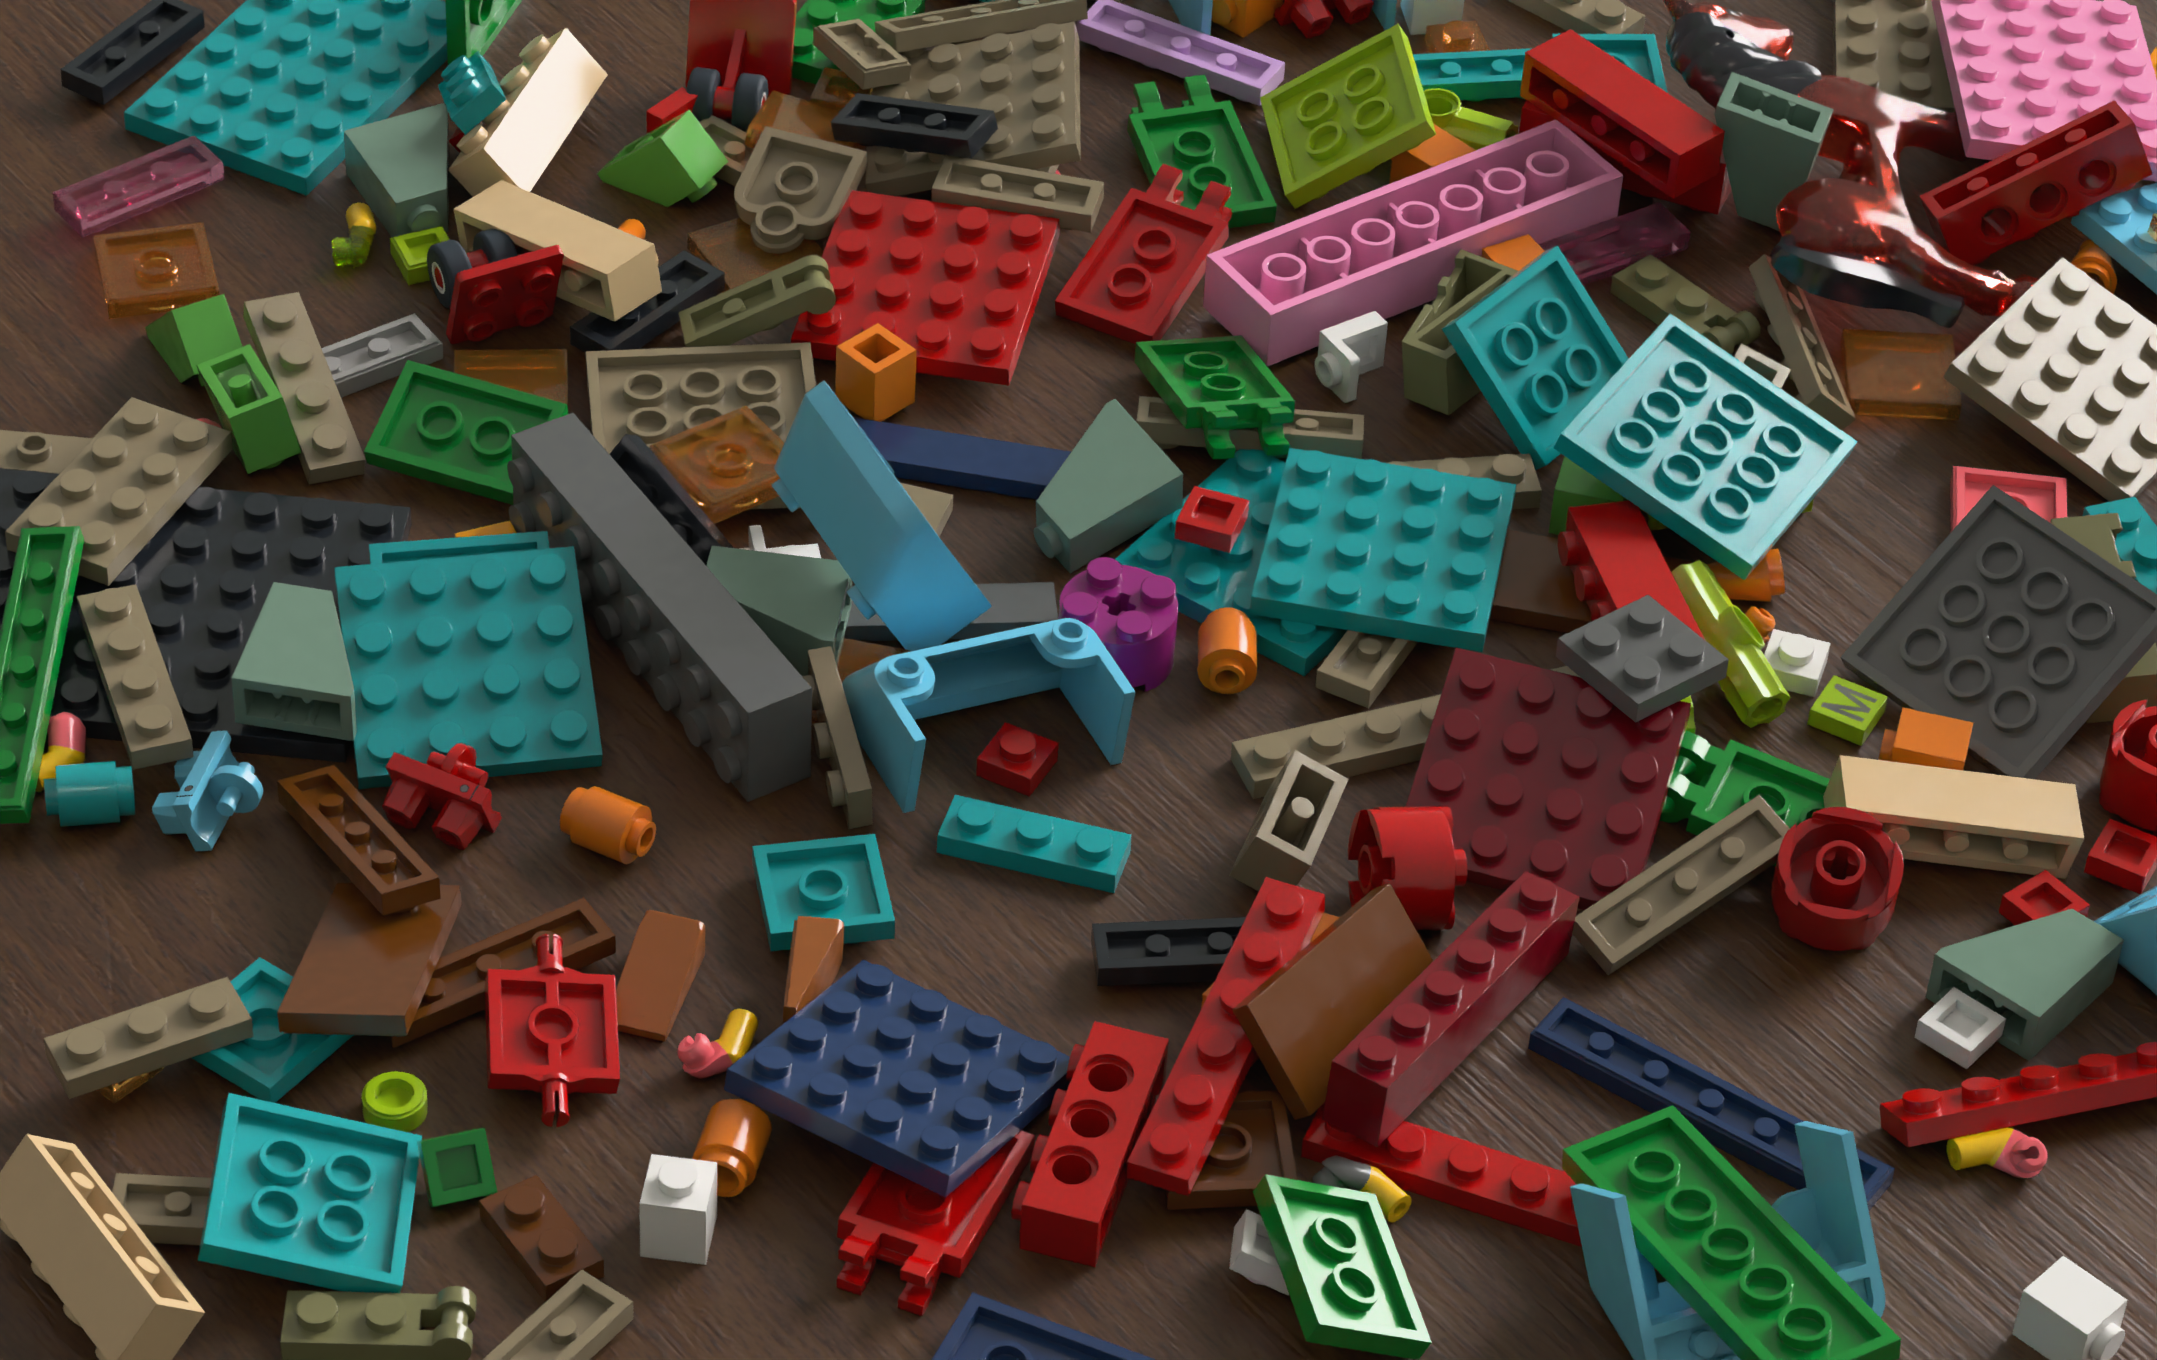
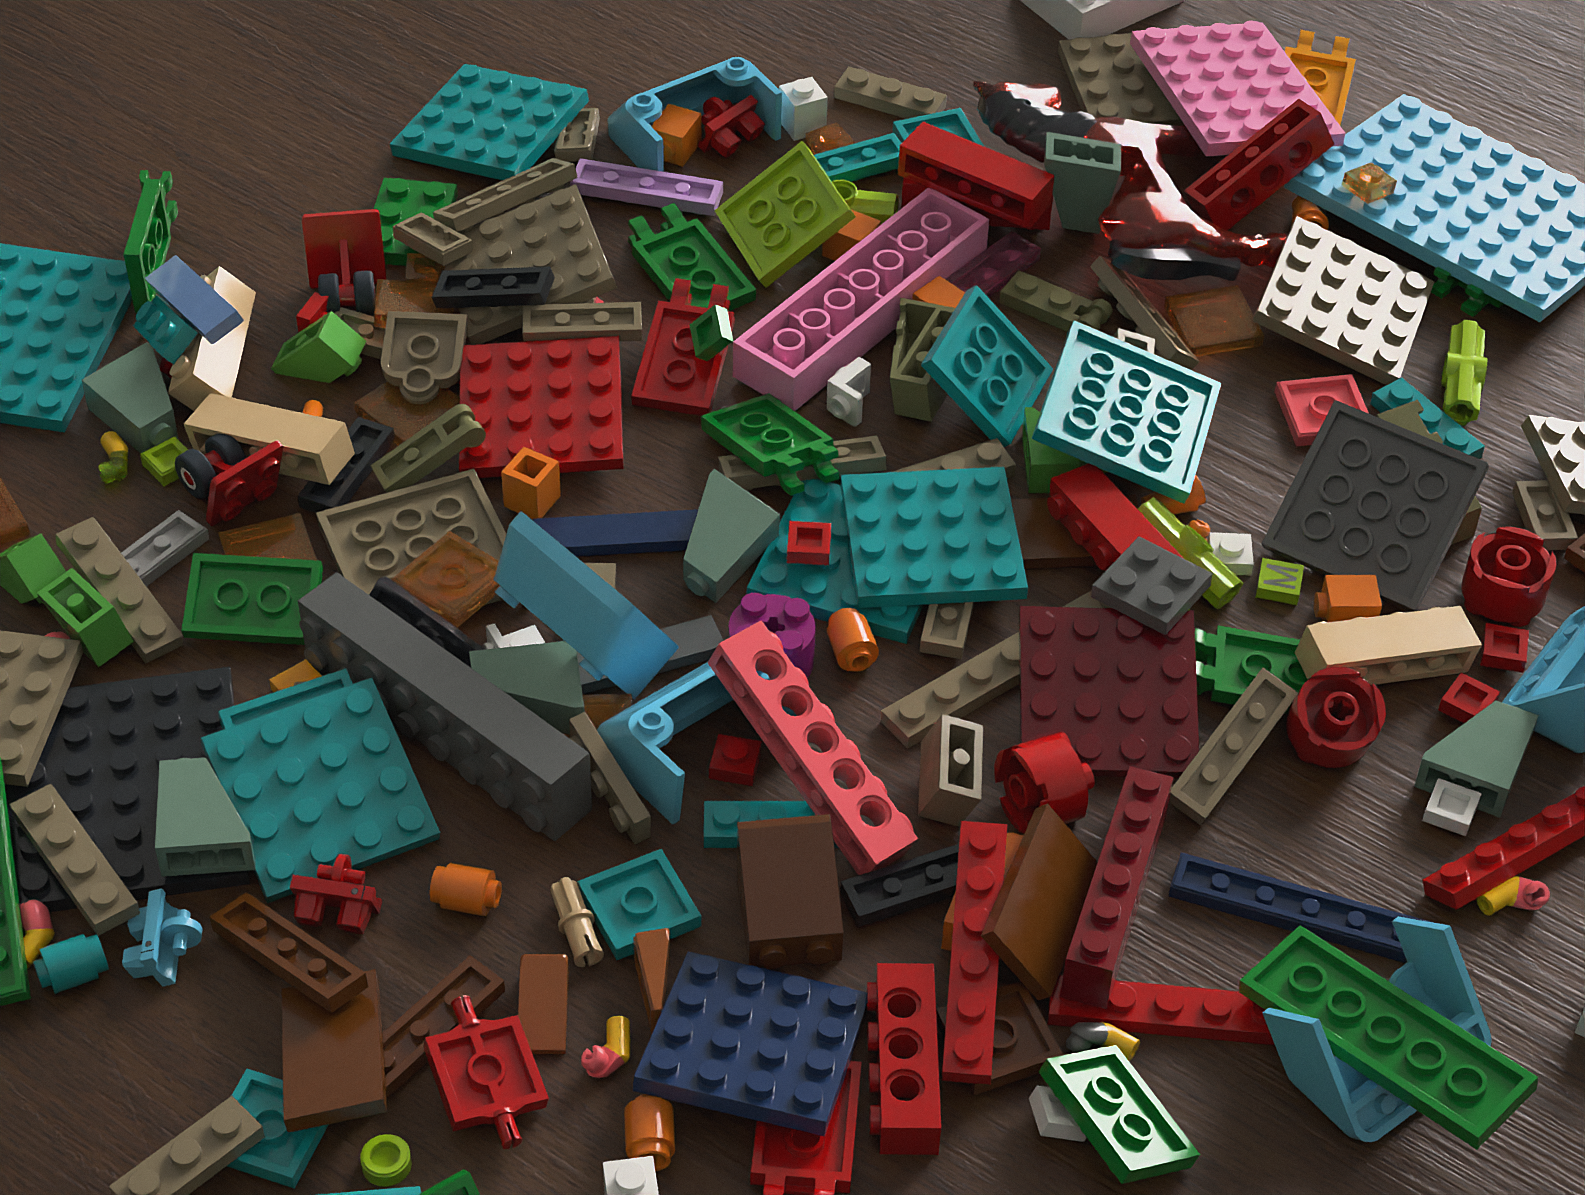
camera: 15 degrees left, 5 degrees up
none -> medium blue tile [145,255,244,345]
none -> tan axle [551,877,604,967]
none -> green plate [689,304,733,361]
none -> coral brick [708,620,918,875]
none -> reddish brown slope [737,814,844,969]

